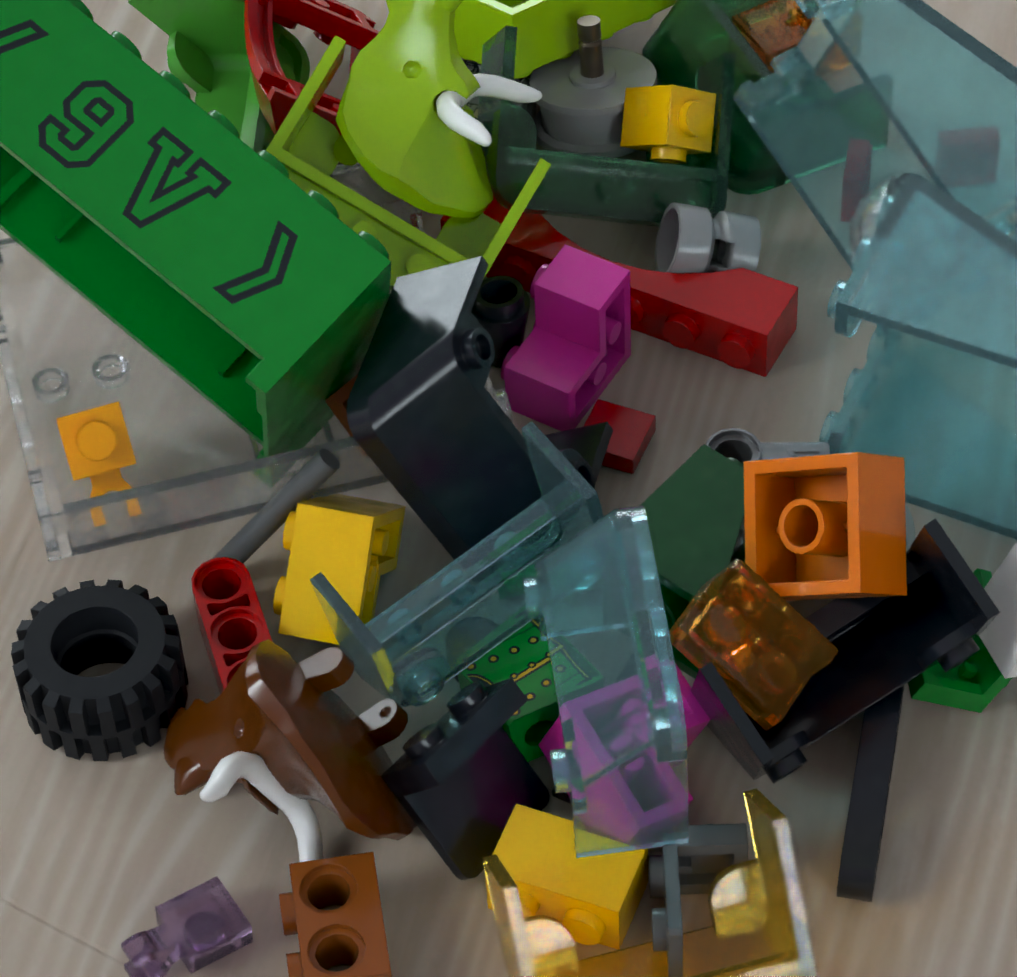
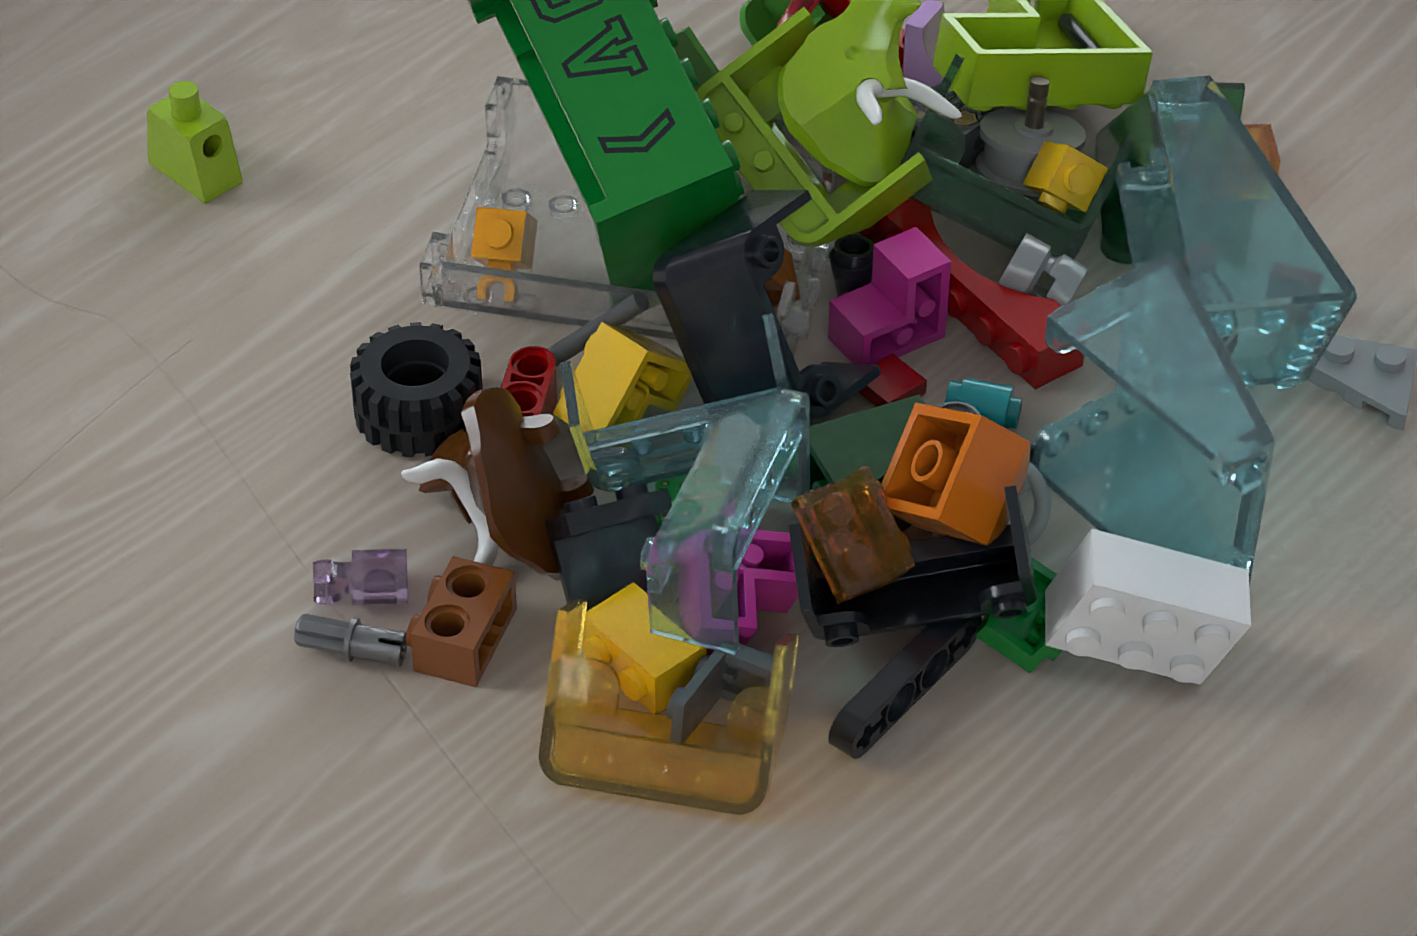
camera: 25 degrees right, 5 degrees down
none -> teal brick [945,377,1022,429]

